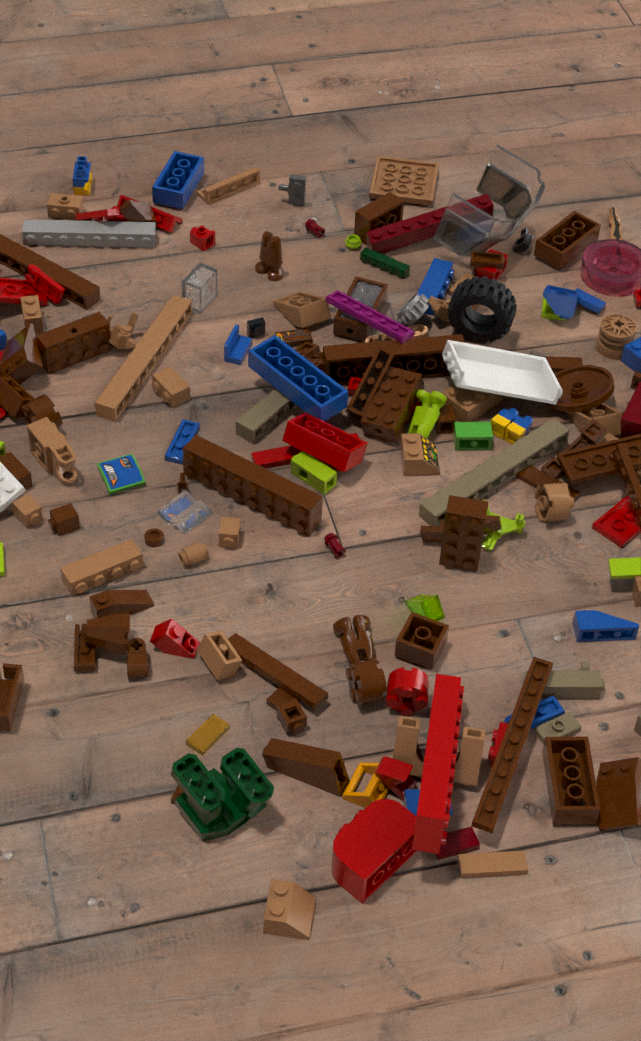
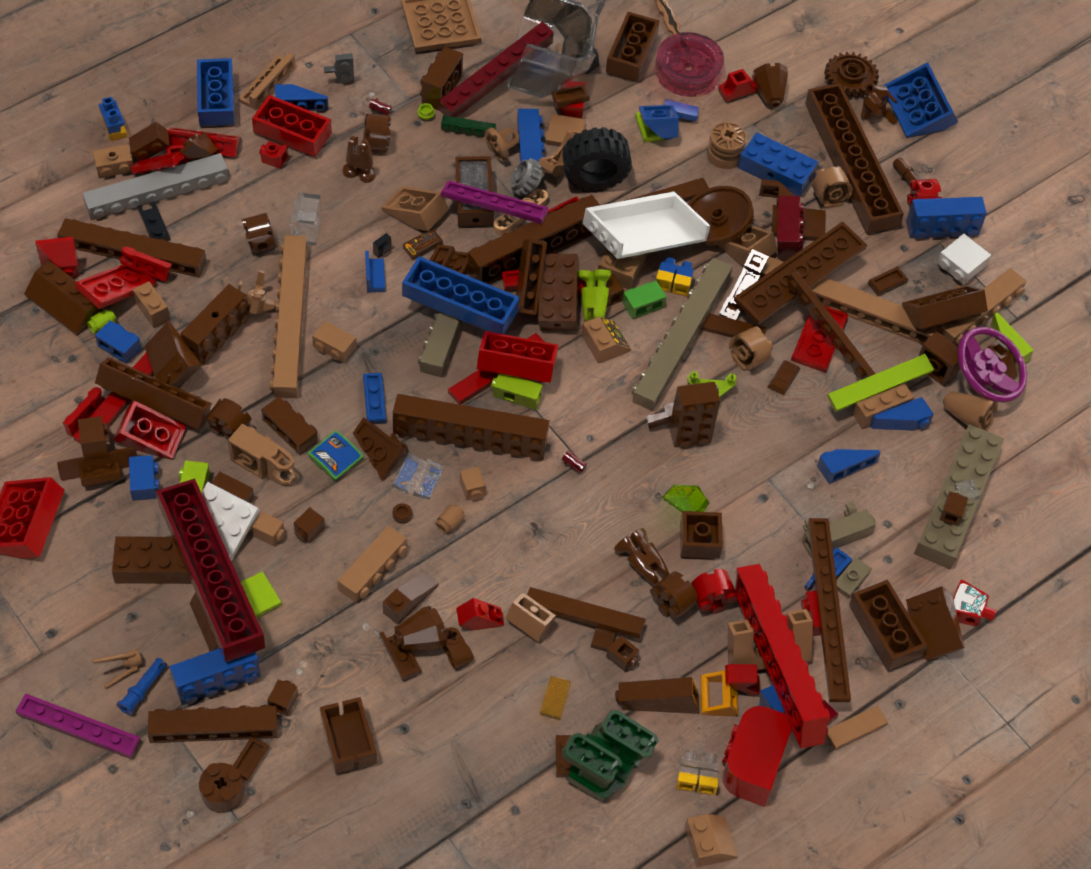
camera: 25 degrees left, 10 degrees up
none -> reddish brown brick [129,122,170,160]
none -> black hinge [137,201,170,241]
none -> reddish brown brick [242,213,277,254]
none -> red brick [252,95,332,157]
none -> reddish brown brick [261,396,318,455]
none -> blue slope [275,84,329,111]
none -> reddish brown wing [353,417,406,481]
none -> reddish brown brick [363,114,391,151]
none -> medium nougat tile [485,128,519,161]
none -> hips [676,750,720,796]
none -> reddish brown tile [768,360,800,395]

